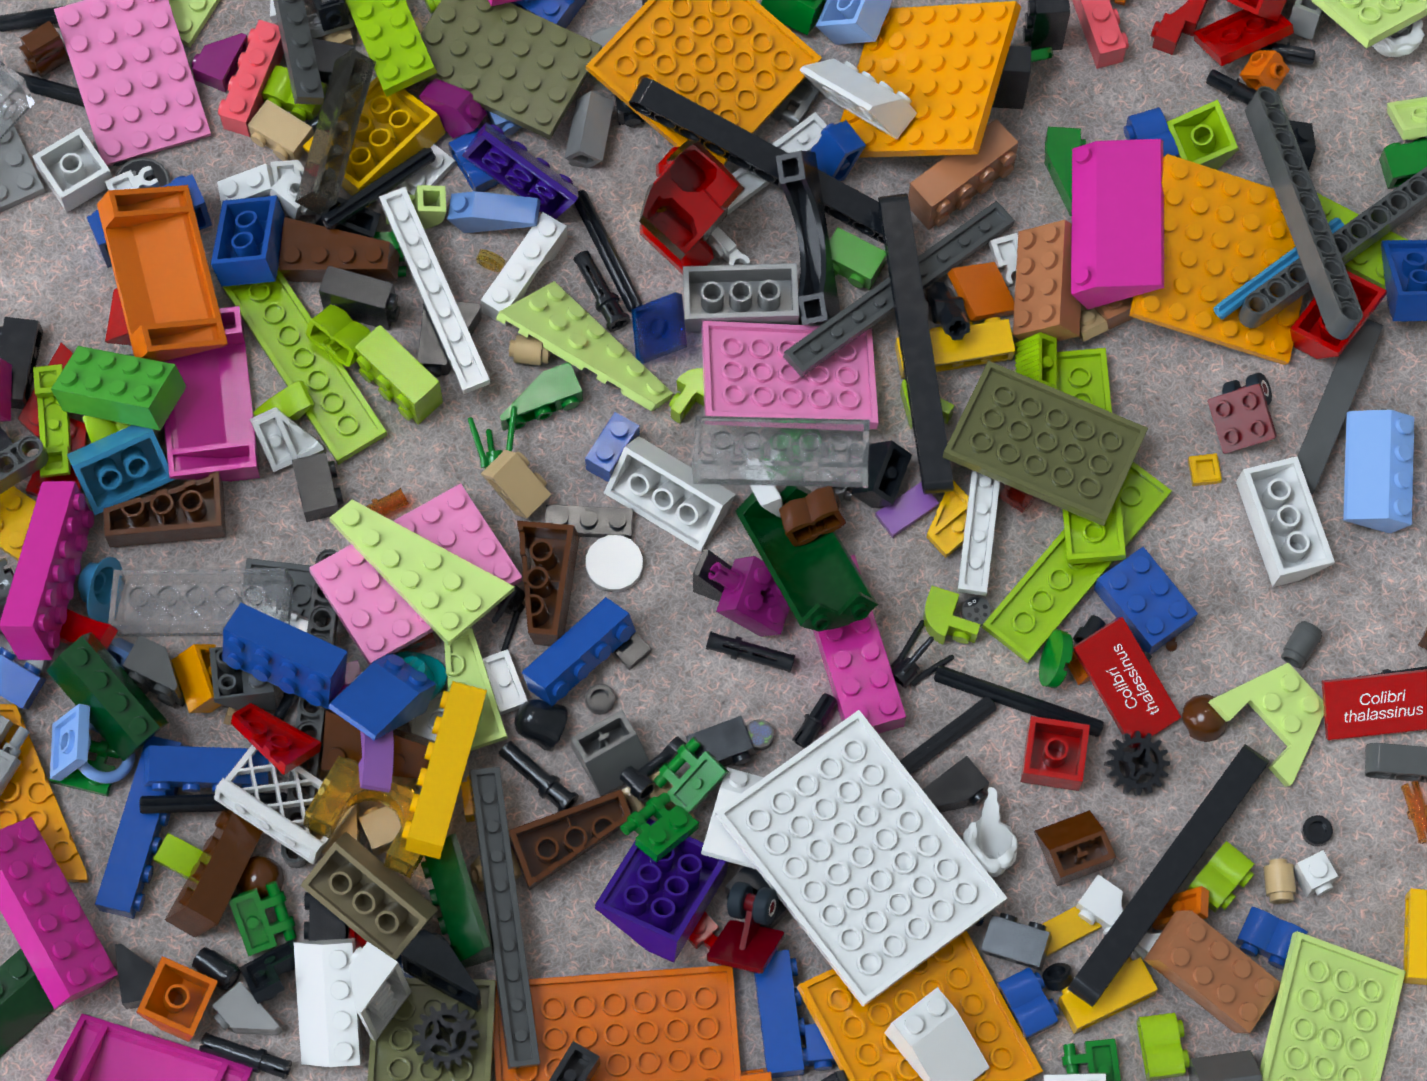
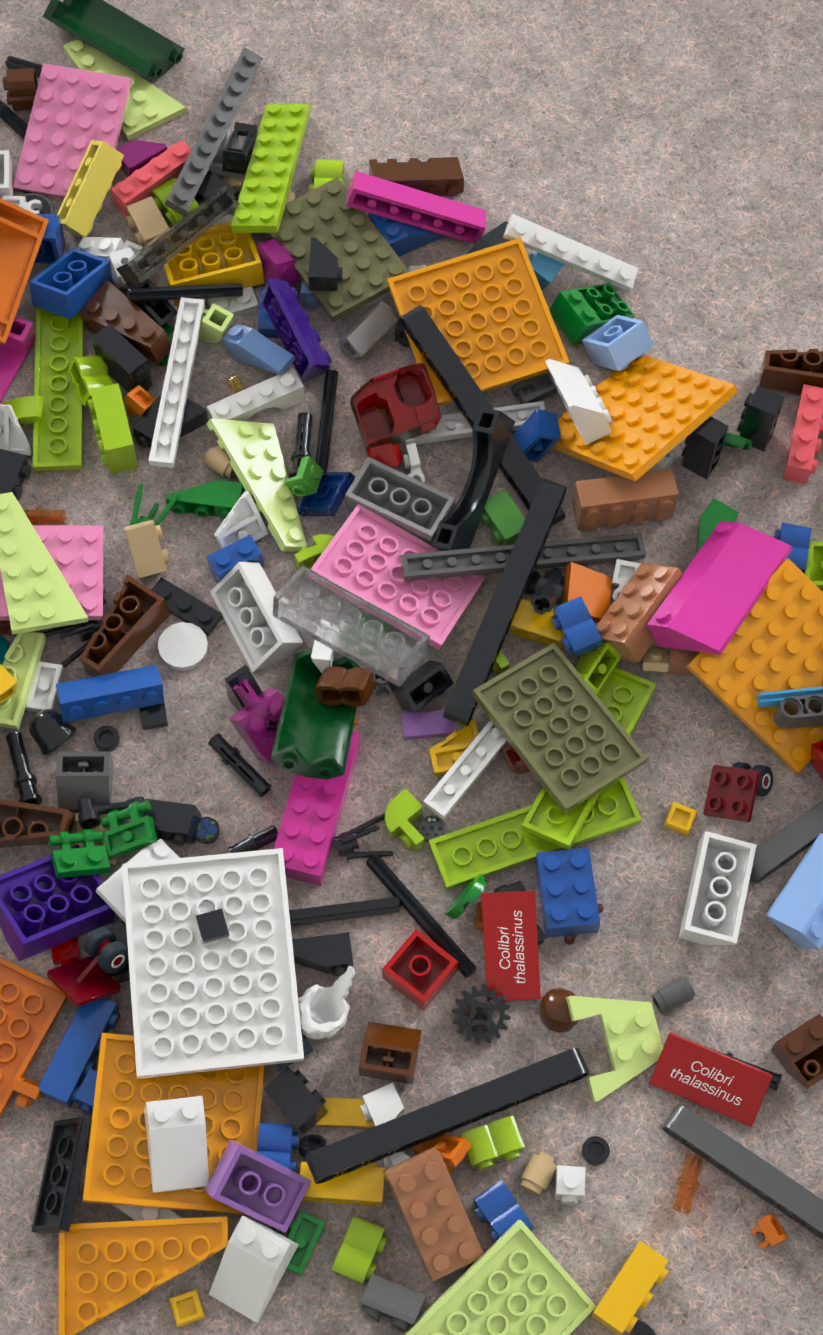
camera: 30 degrees right, 5 degrees down
none -> light yellow brick [57,140,124,237]
none -> orange tile [123,385,156,418]
none -> black tile [196,908,229,944]
none -> medium lavender slope [205,1139,311,1233]
none -> white wing [214,491,269,549]
none -> bright green bracket [284,456,323,498]
none -> black slope [308,237,343,291]
none -> blue brick [550,596,602,657]

